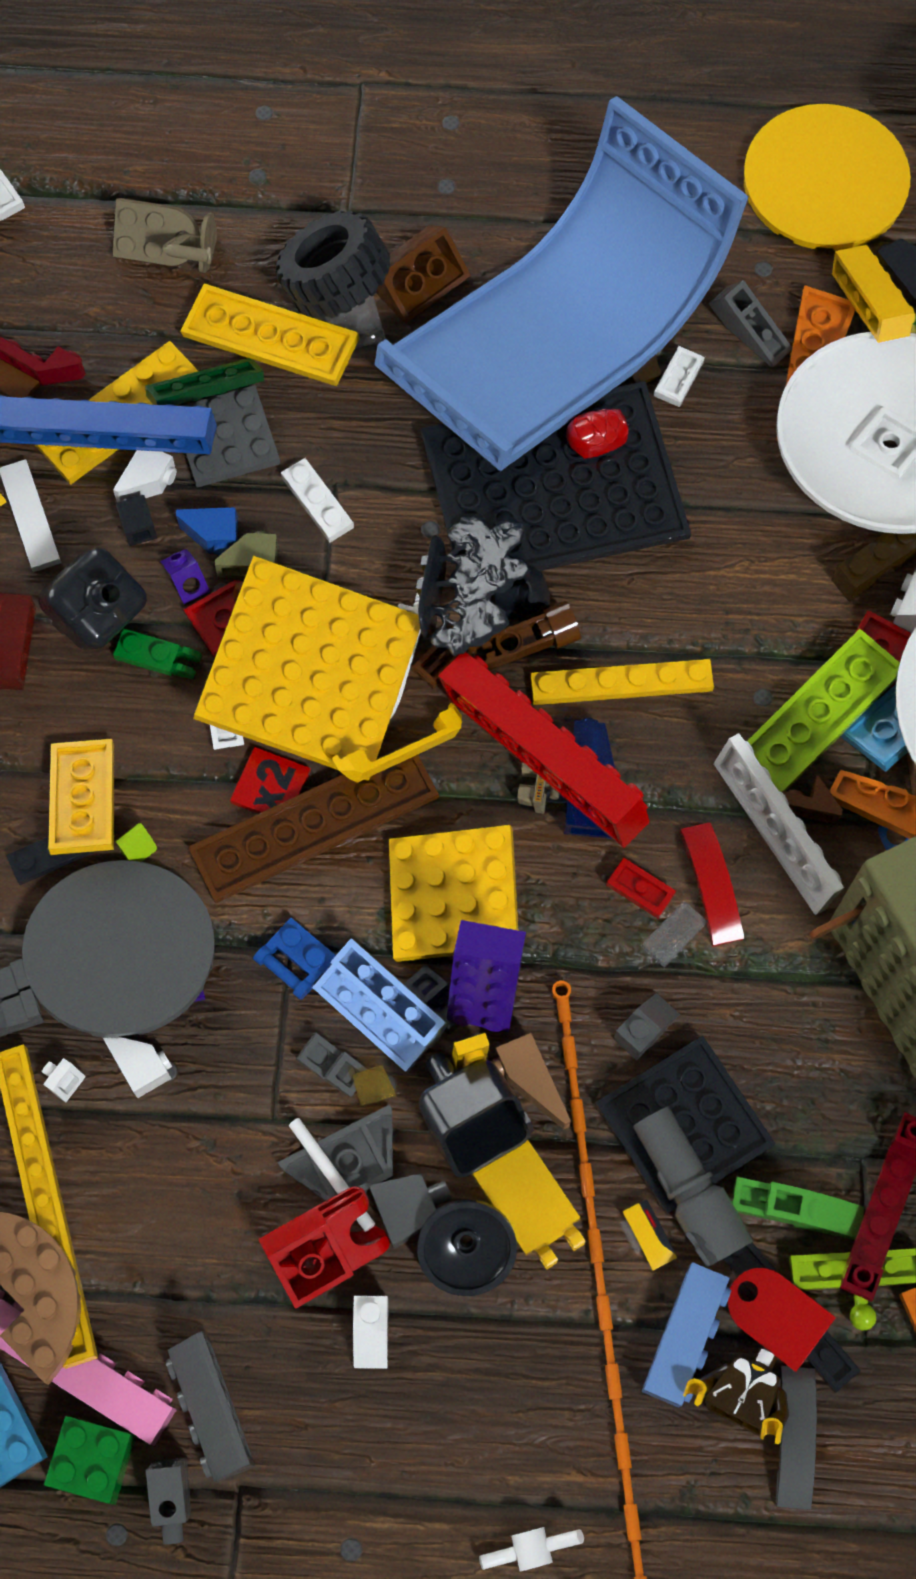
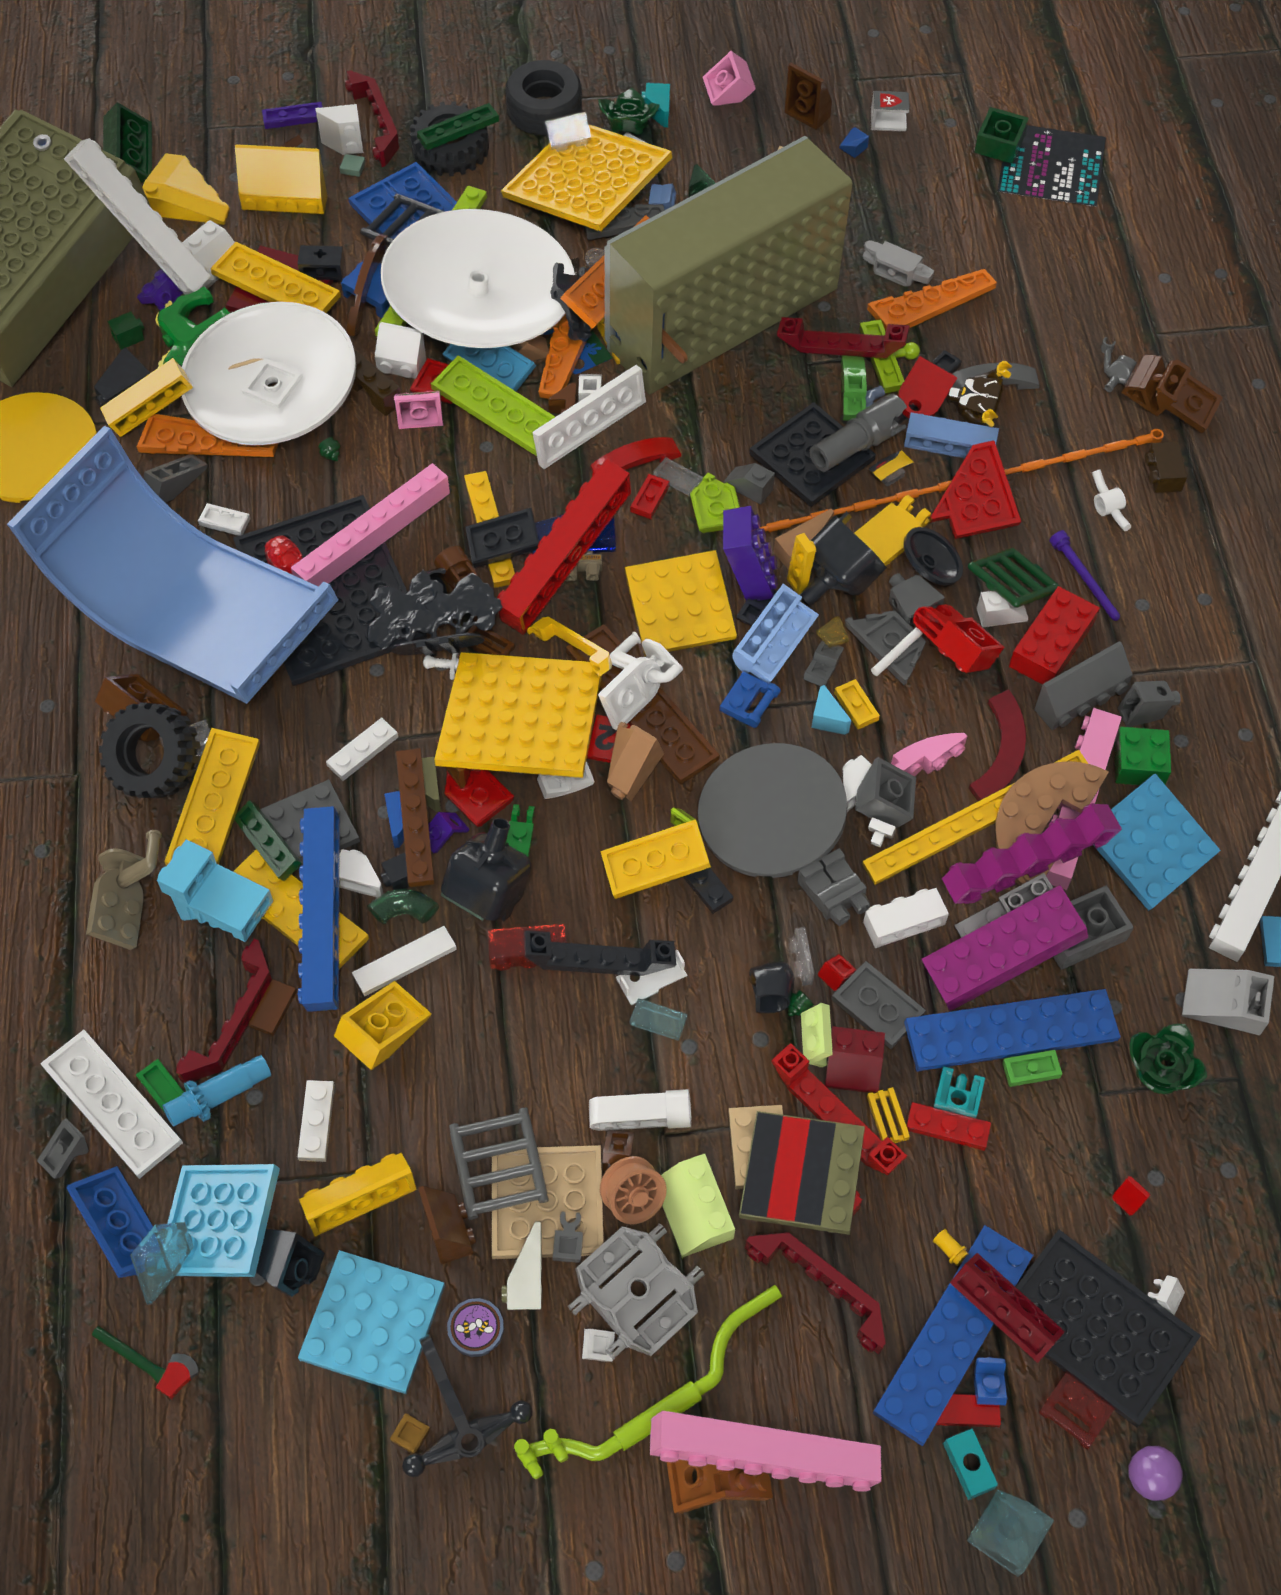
camera: 100 degrees left, 10 degrees down
none -> medium azure brick [157,839,273,942]
none -> bright pink brick [291,463,450,586]
none -> dark green plate [318,437,341,461]
none -> clear green cylinder [367,889,439,925]
none -> bright pink slope [394,391,443,429]
none -> reddish brown plate [396,748,435,887]
none -> black tile [465,508,539,568]
none -> white slope [579,374,602,402]
none -> white plate [598,632,683,730]
none -> medium nougat slope [607,722,664,801]
none -> lime tile [690,472,740,533]
none -> medium azure slope [811,685,851,735]
none -> yellow plate [834,679,880,730]
none -> dark grey slope [855,757,916,828]
none -> sand blue arm [866,385,885,408]
none -> bright pink slope [891,733,967,776]
none -> red wing [929,440,1021,539]
none -> dark green bar [968,548,1060,608]
none -> dark red tile [968,689,1026,801]
none -> red brick [1009,586,1100,685]
none -> dark purple piece [1049,530,1120,621]

